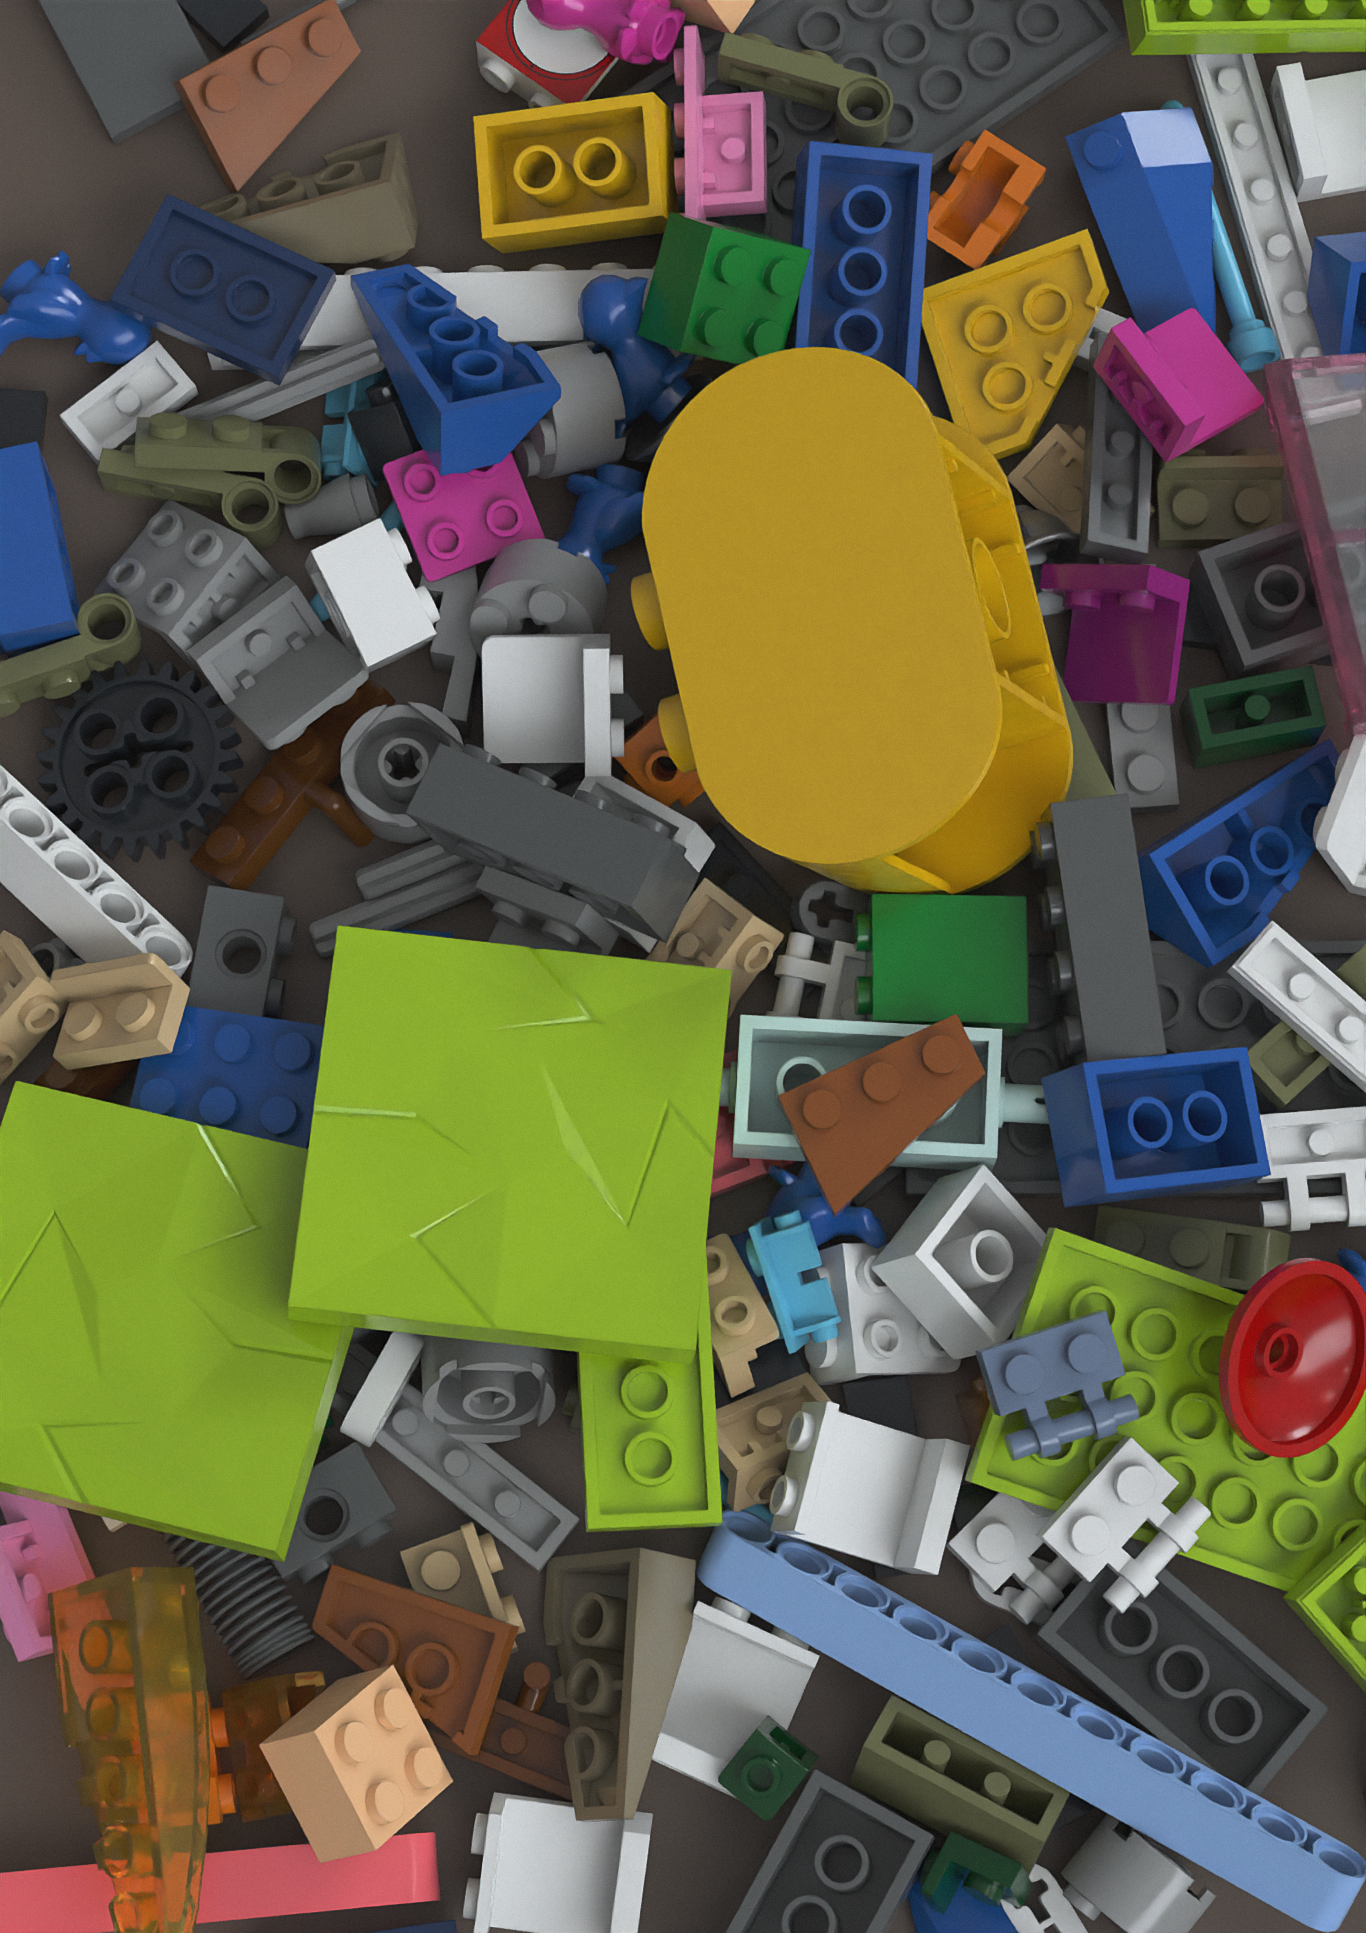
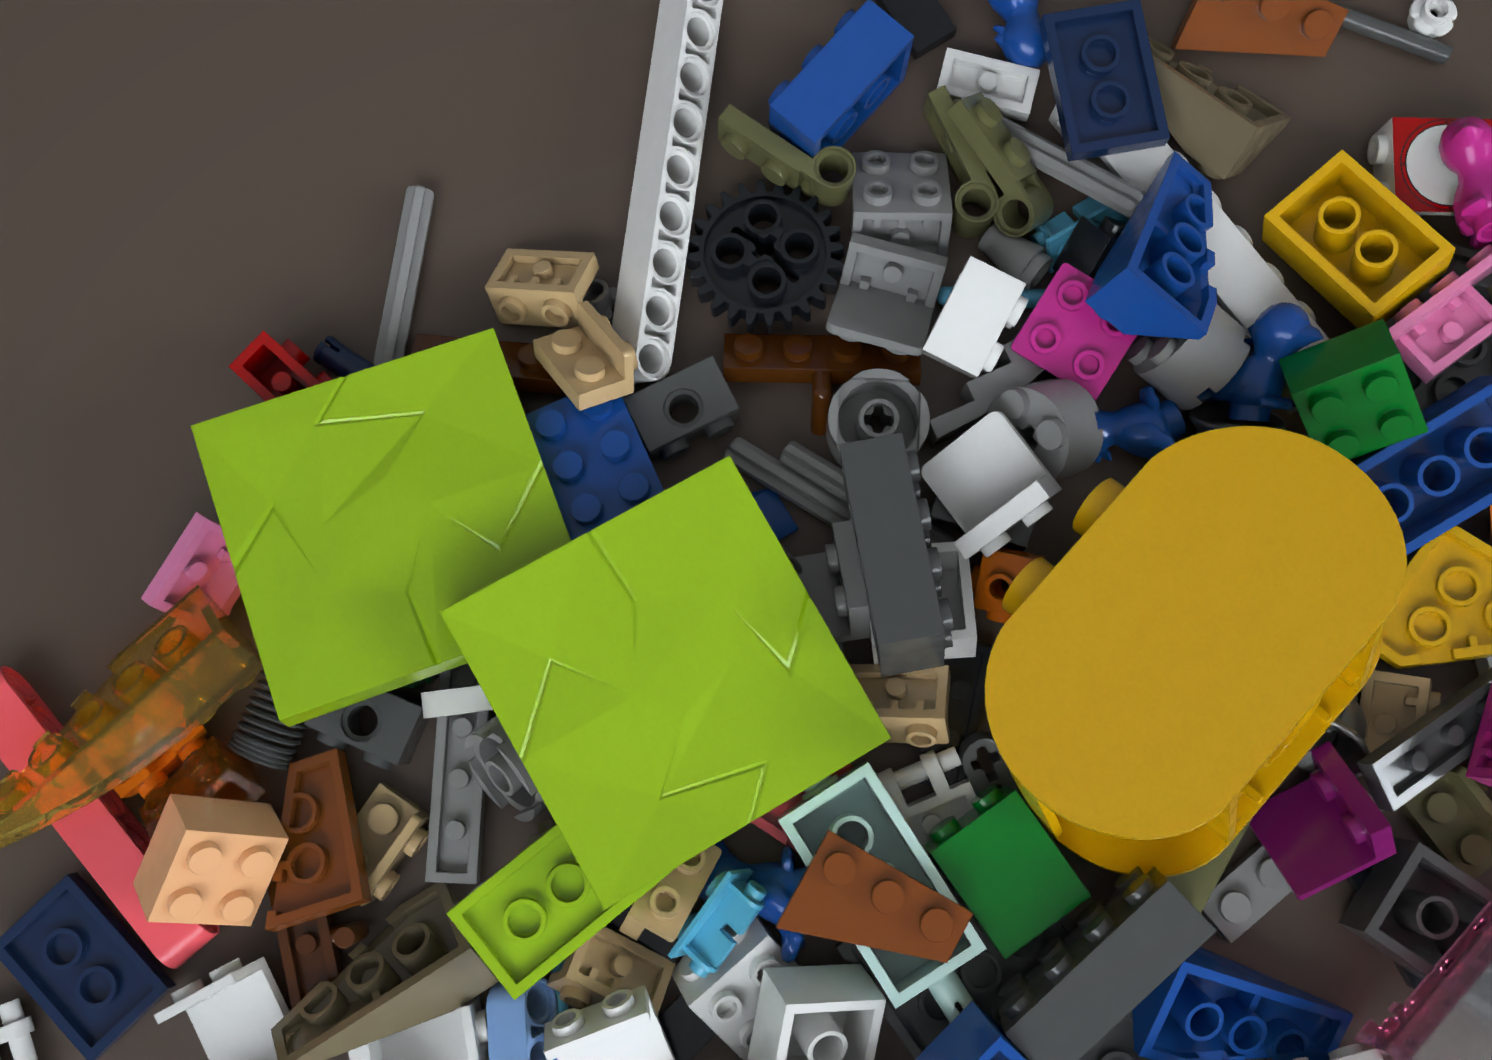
camera: 60 degrees right, 5 degrees up
dark green brick [1179,665,1327,769] -> none

